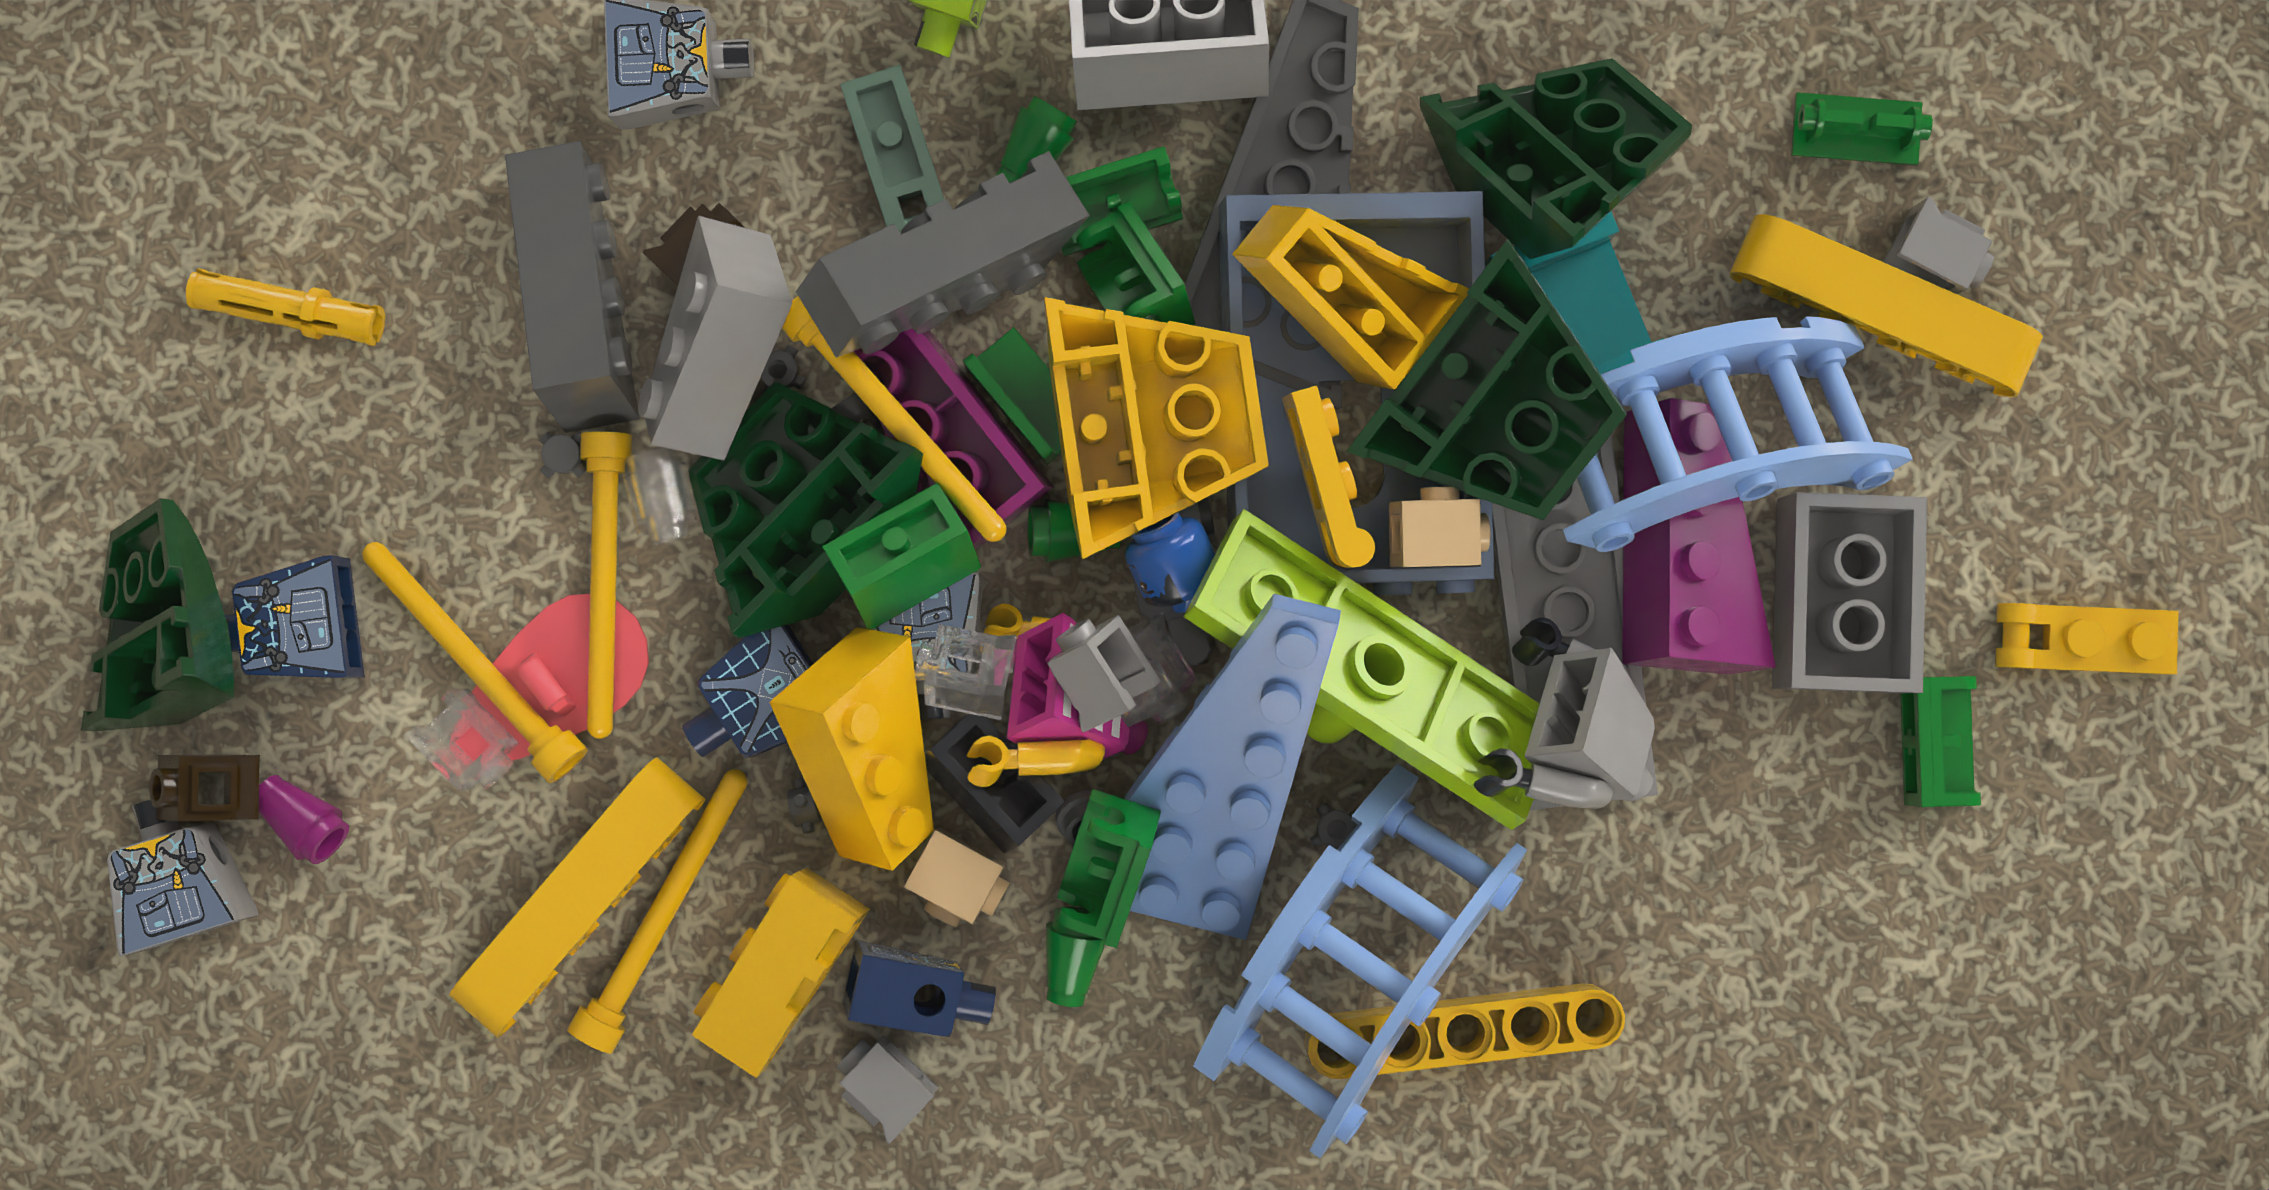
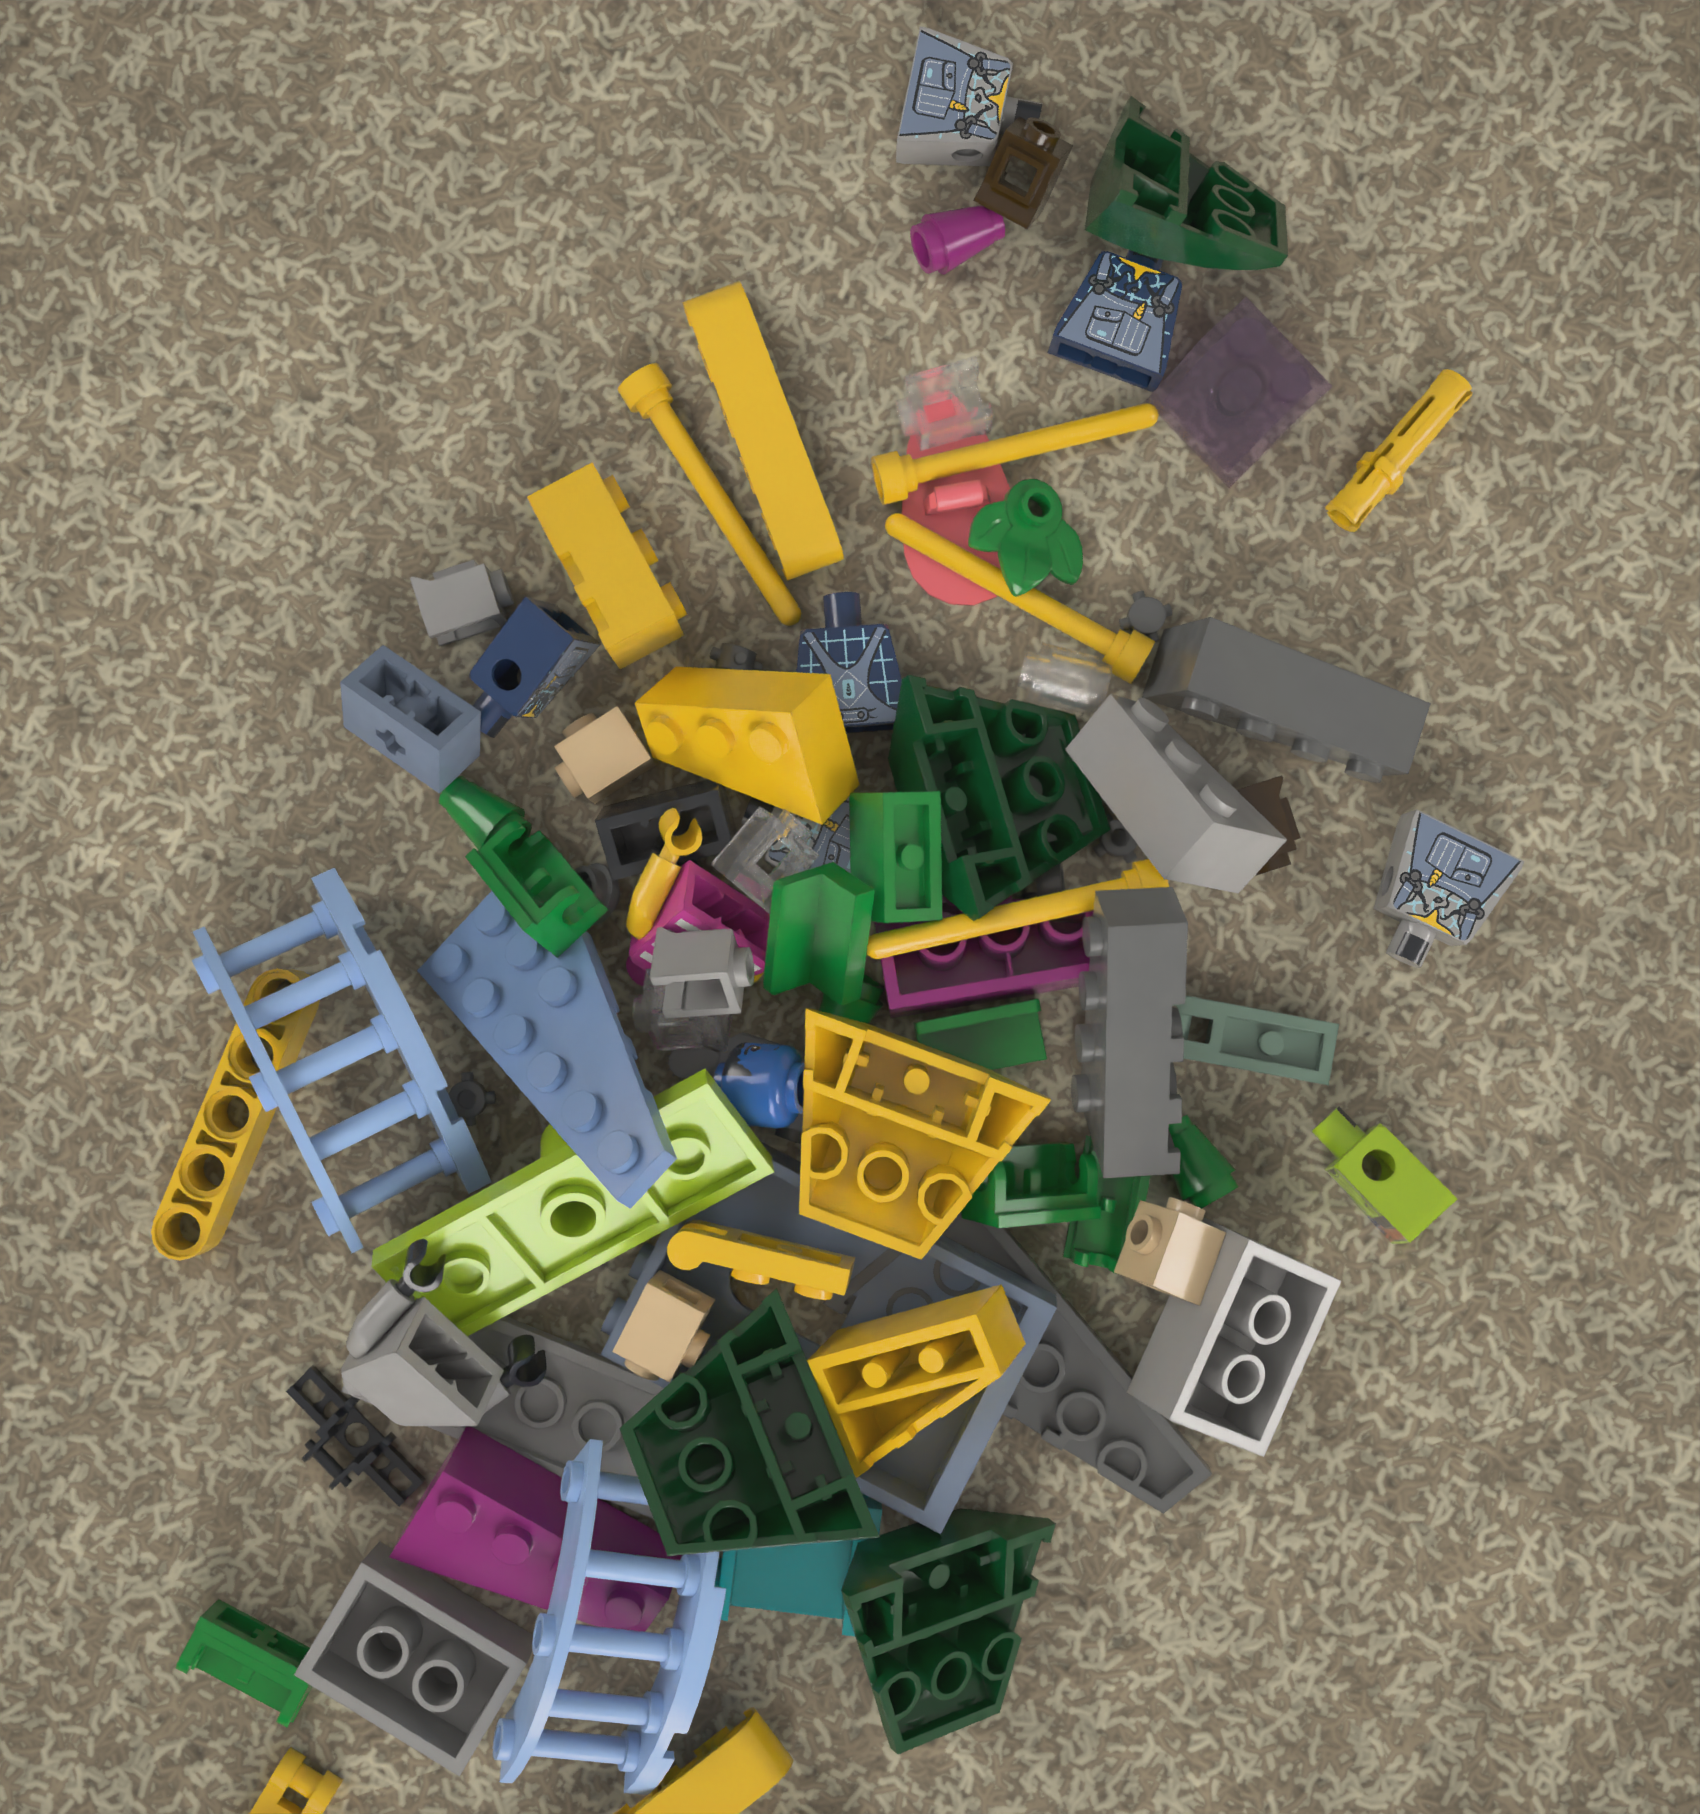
camera: 115 degrees right, 0 degrees up
none -> black piece [286,1365,426,1507]
none -> sand blue brick [340,645,481,794]
none -> green panel [763,862,875,1006]
none -> green plate [968,479,1083,597]
none -> tan brick [1114,1197,1226,1306]
none -> clear purple slope [1146,297,1332,488]

